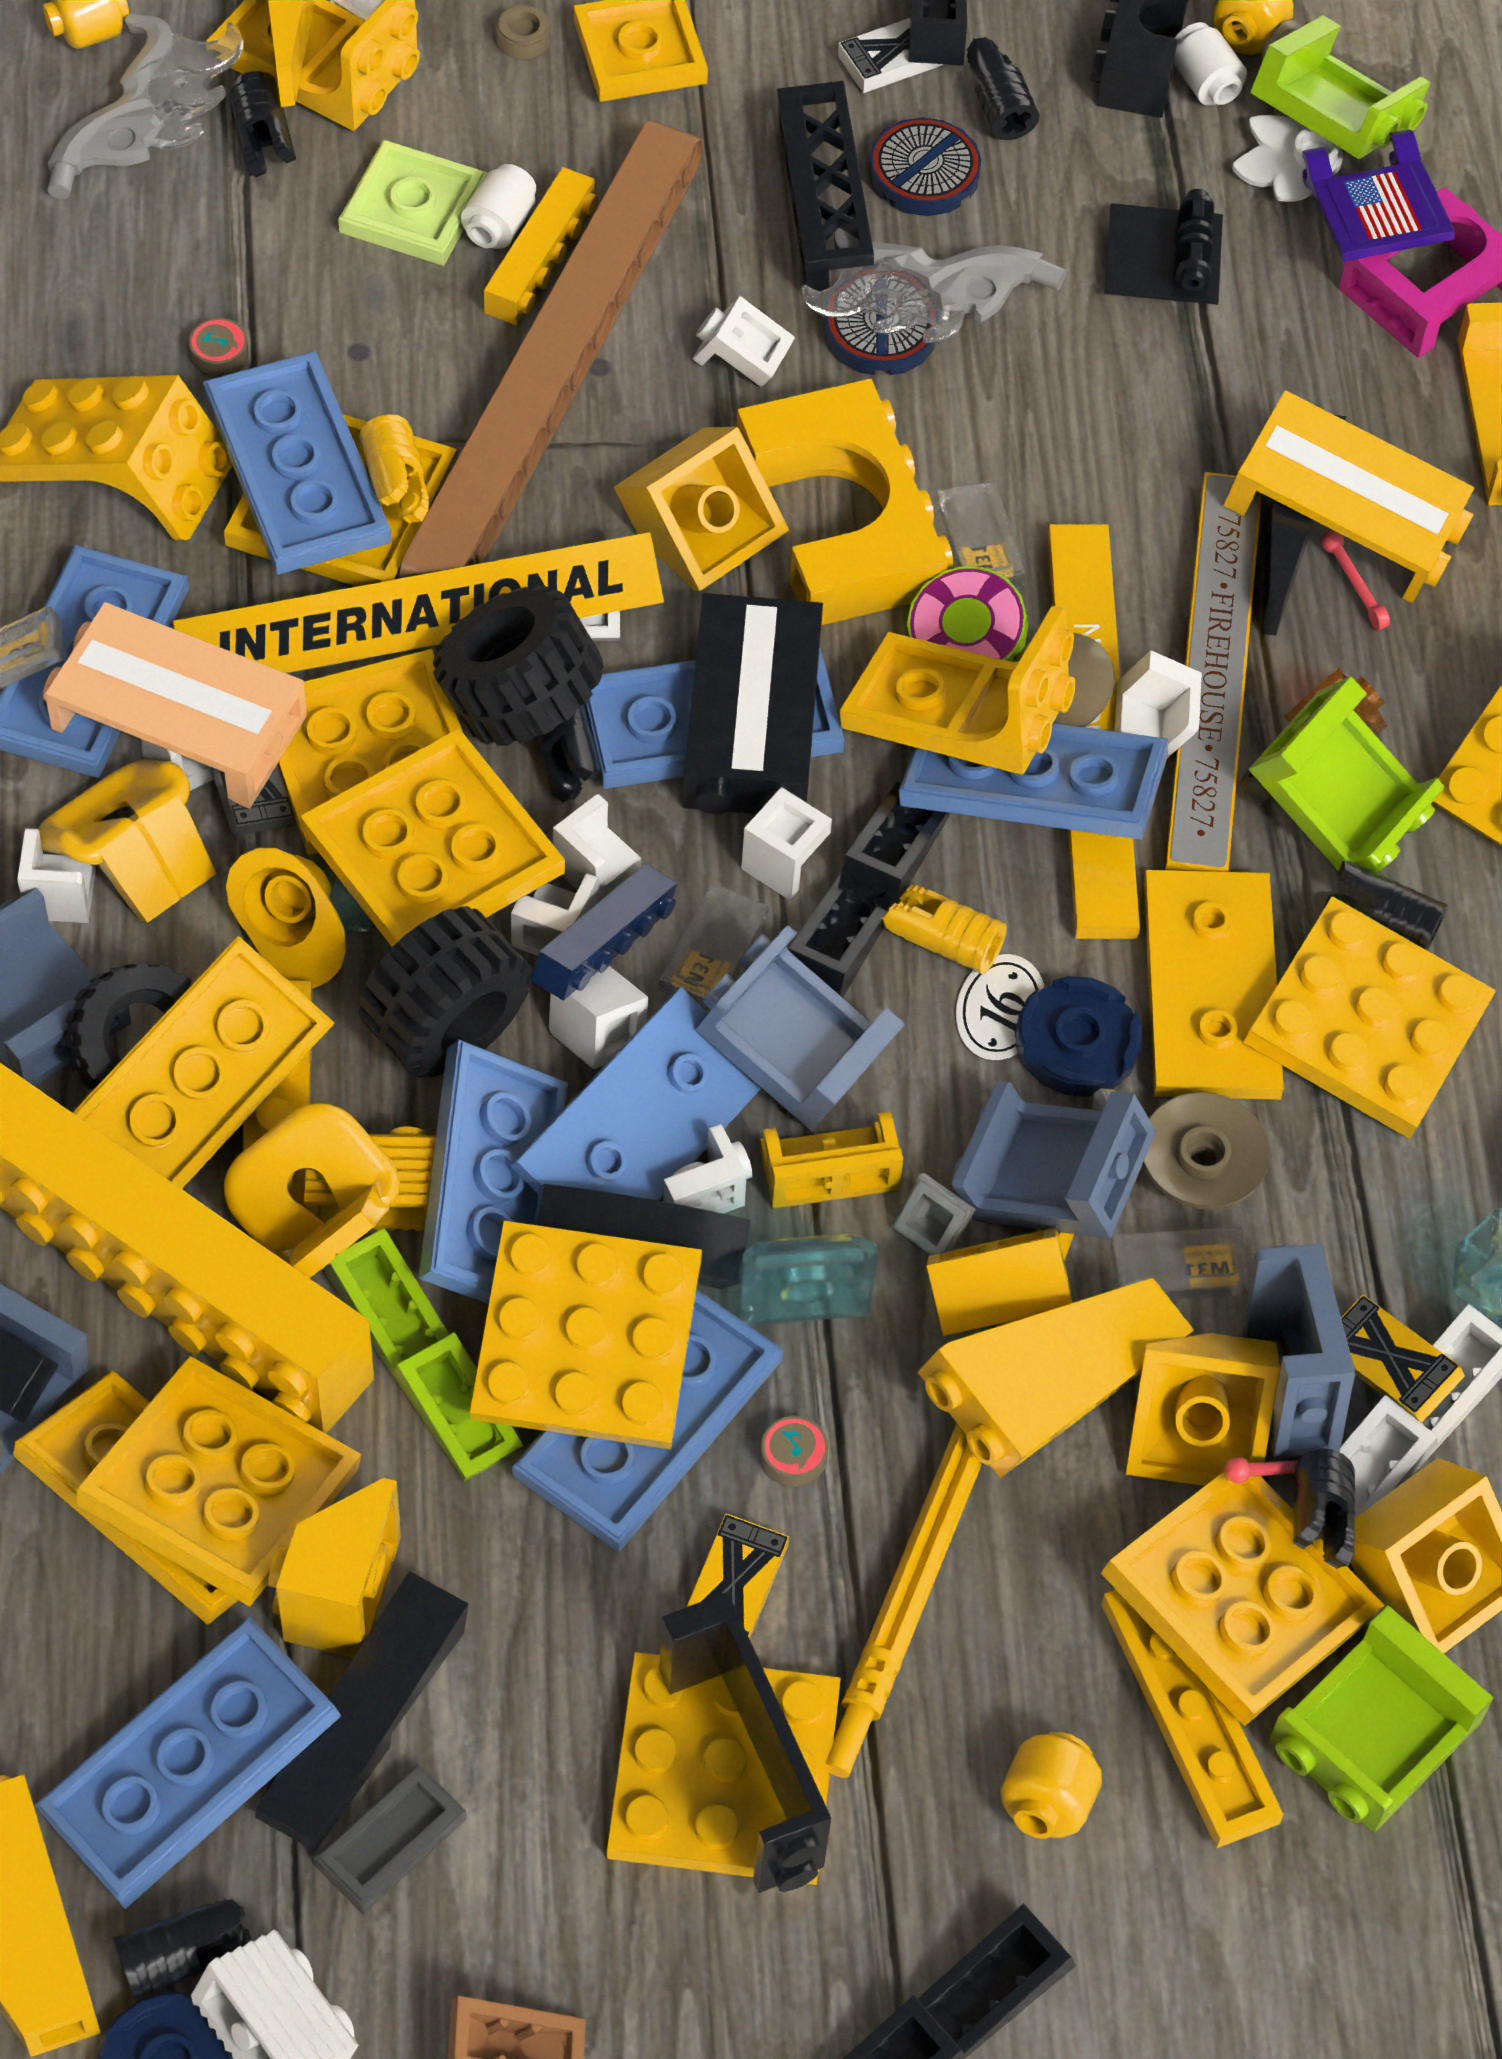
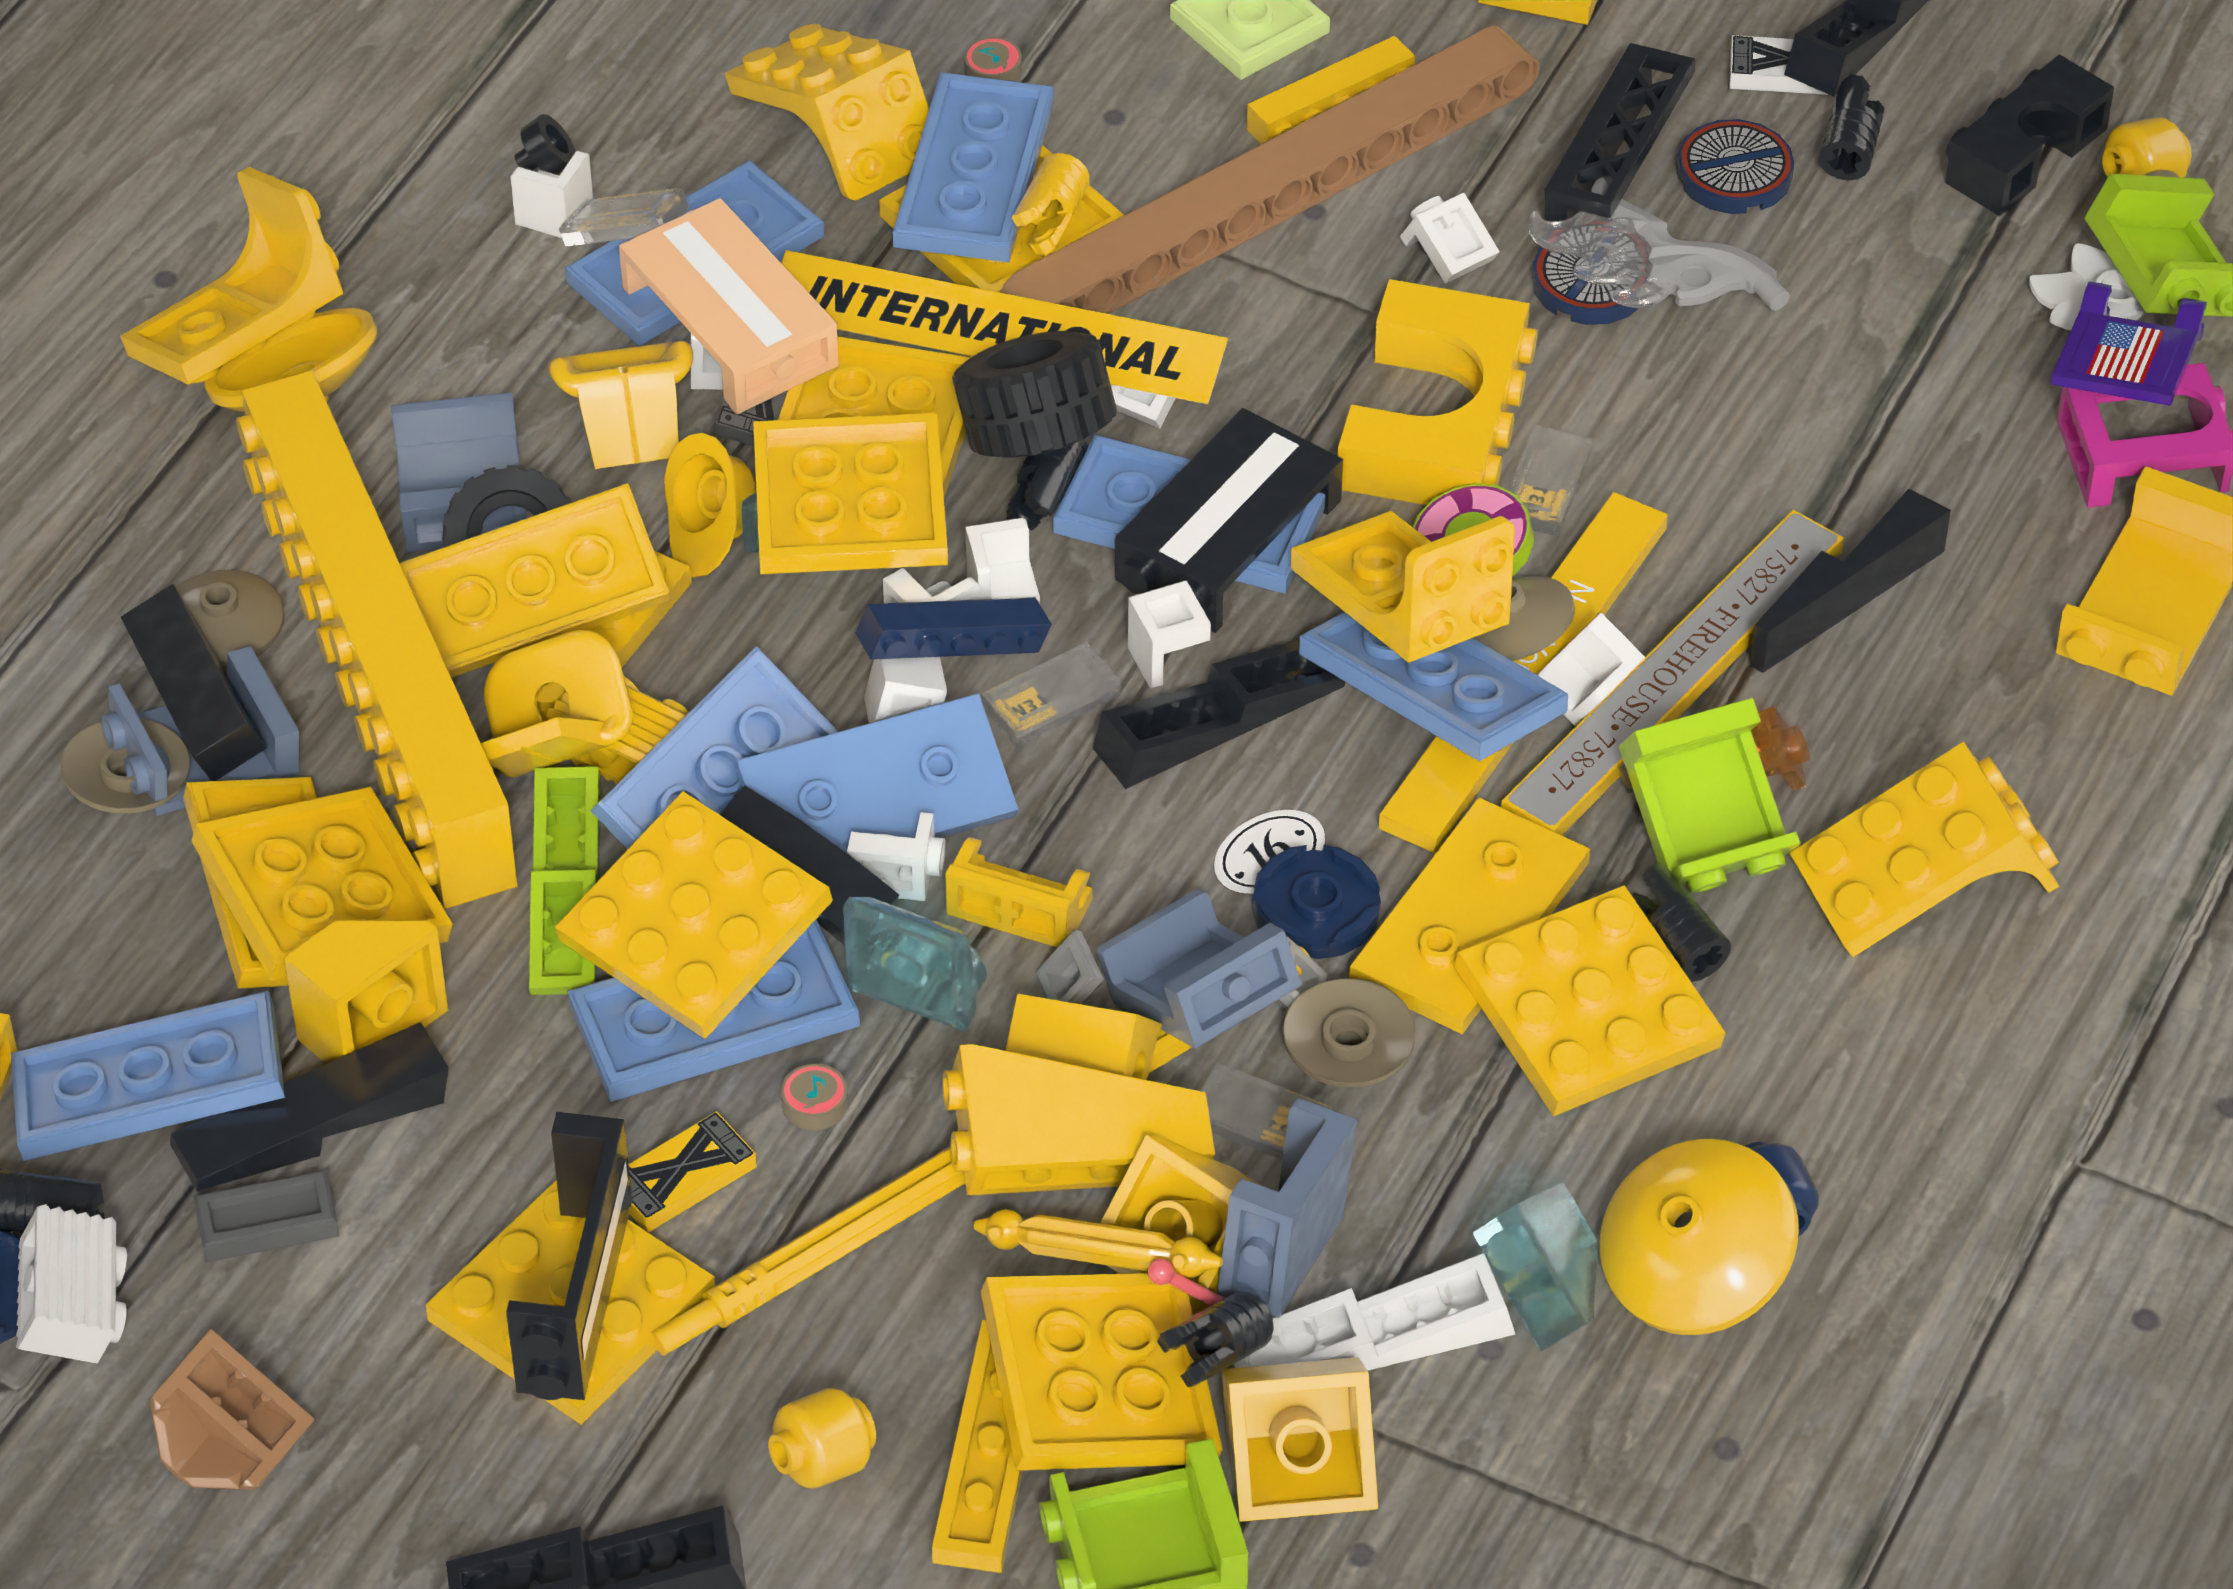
camera: 35 degrees right, 10 degrees down
white panel [17,828,96,923] -> none
black tyre [358,906,533,1078] -> none
white brick [461,164,536,249] -> none
yellow slope [613,427,790,592] -> none
sand blue panel [696,925,905,1131] -> none
yellow hinge [881,884,1007,974] -> none
black hinge [1104,189,1223,305] -> none
white brick [1174,22,1247,106] -> none
yellow panel [1223,390,1475,604] -> none
coral hinge [1321,530,1390,631] -> none
tile [1341,1295,1465,1423] -> none
none -> yellow wheel [974,1209,1223,1278]

